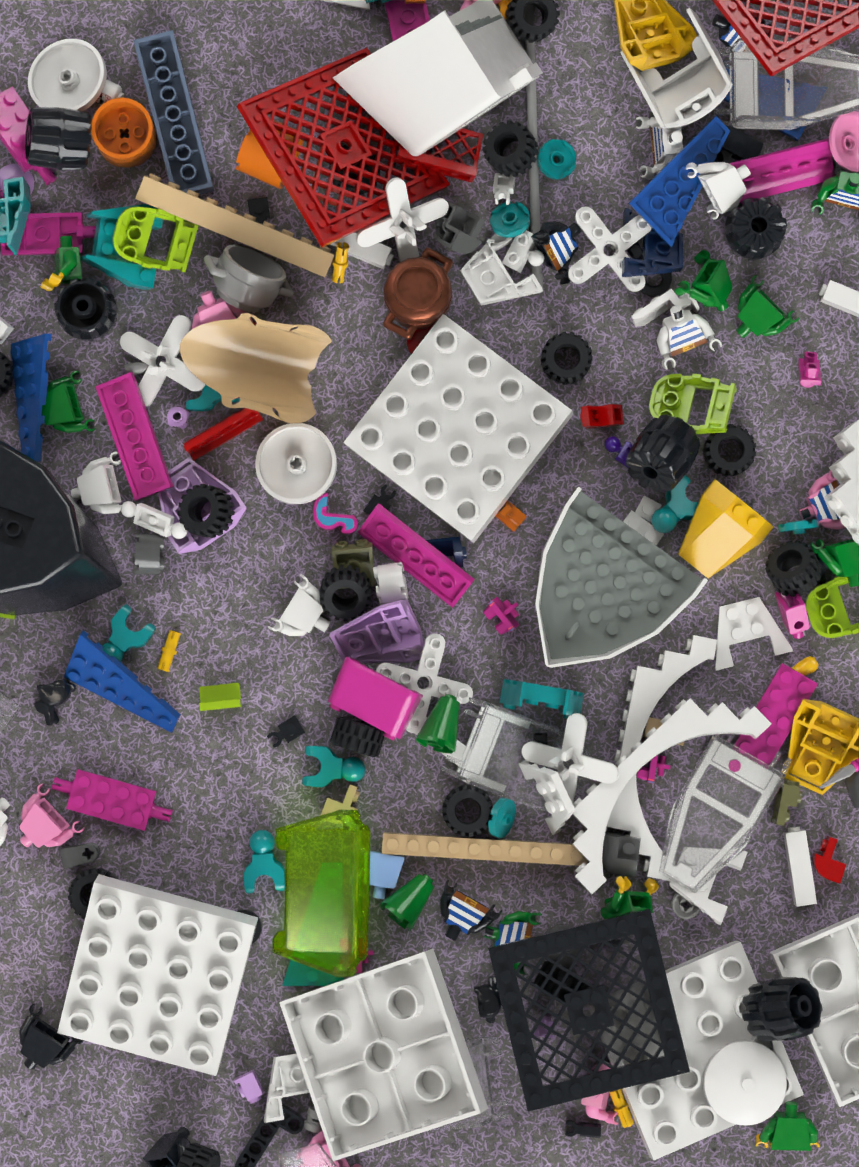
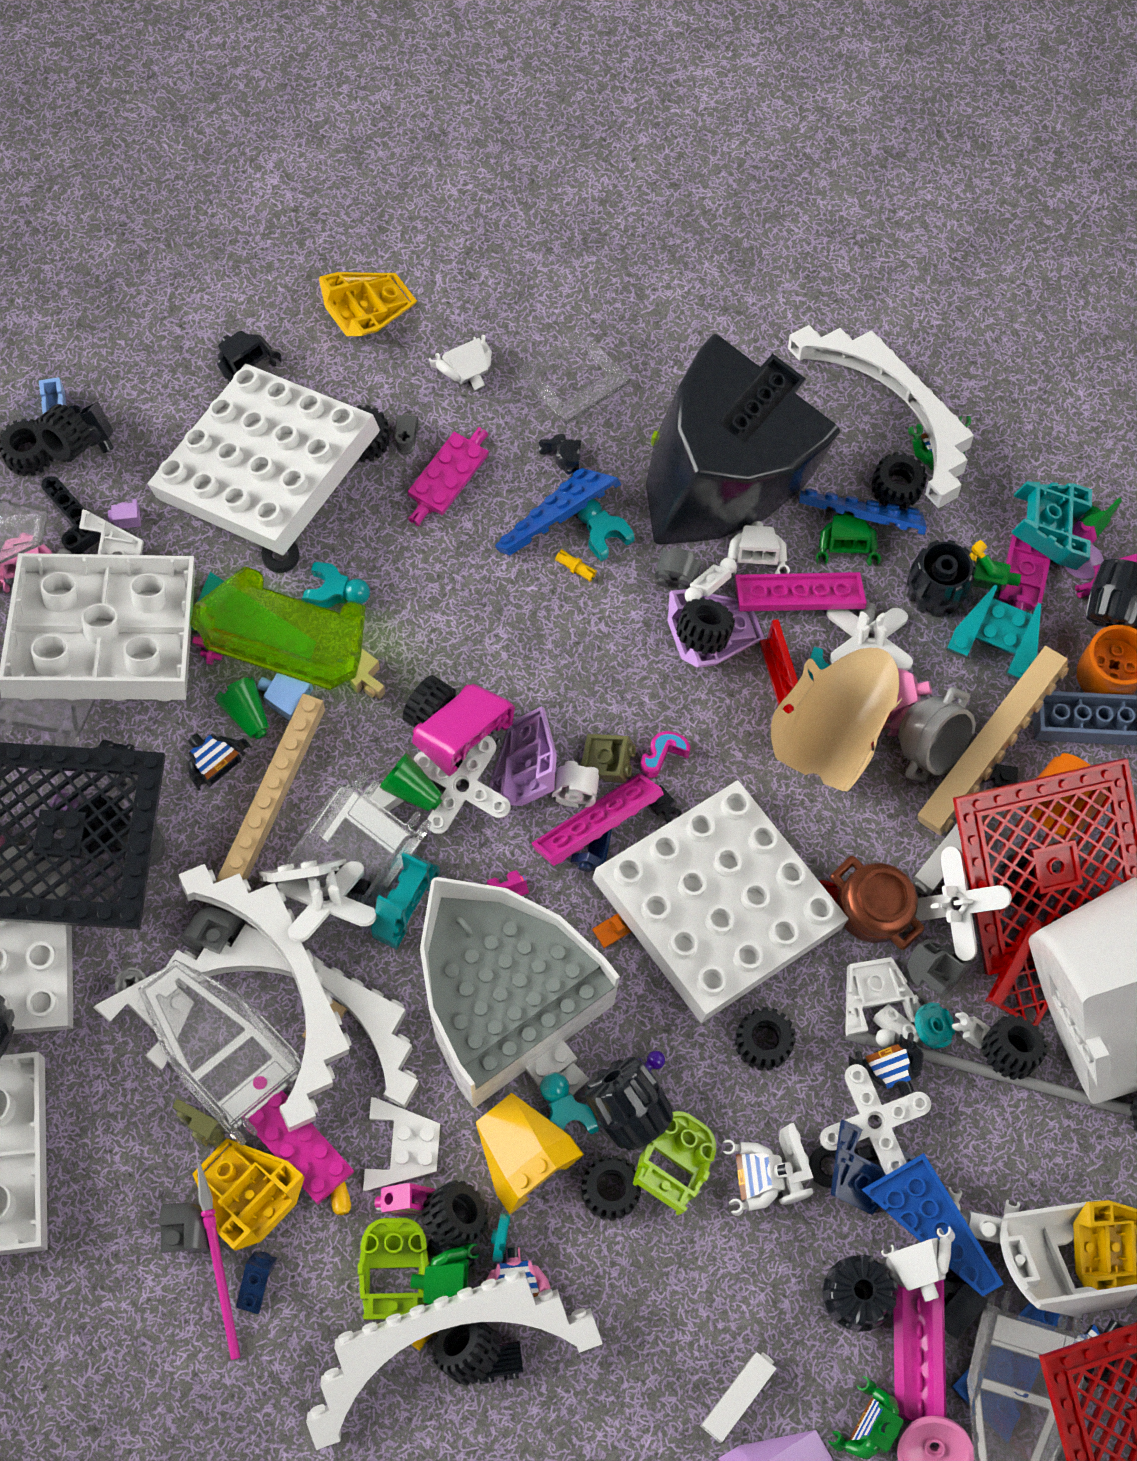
camera: 105 degrees right, 20 degrees down
bright pink torso [19,784,84,848] -> none
lime slope [113,206,199,272] -> none
lavender brick [167,407,190,429] -> none
lime panel [199,683,242,711] -> none
white dish [255,423,337,504] -> none
black plate [267,715,305,747] -> none
white torso [268,574,331,636] -> none
teal piece [302,746,366,787] -> none
black tyre [320,565,371,621] -> none
yellow pin [331,242,349,283] -> none
black tyre [442,784,493,837] -> none
torso [484,911,542,975] -> none
teal plate [488,798,516,838] -> none
teal plate [537,139,577,180] -> none
red brick [580,404,624,429] -> none
green torso [601,876,659,919] -> none
dark pink hips [636,755,671,784] -> none
green torso [674,250,732,311] -> none
green torso [736,275,799,338] -> none
white brick [783,826,817,907] -> none
dark pink hips [798,352,821,388] -> none
red brick [812,836,847,884] -> none

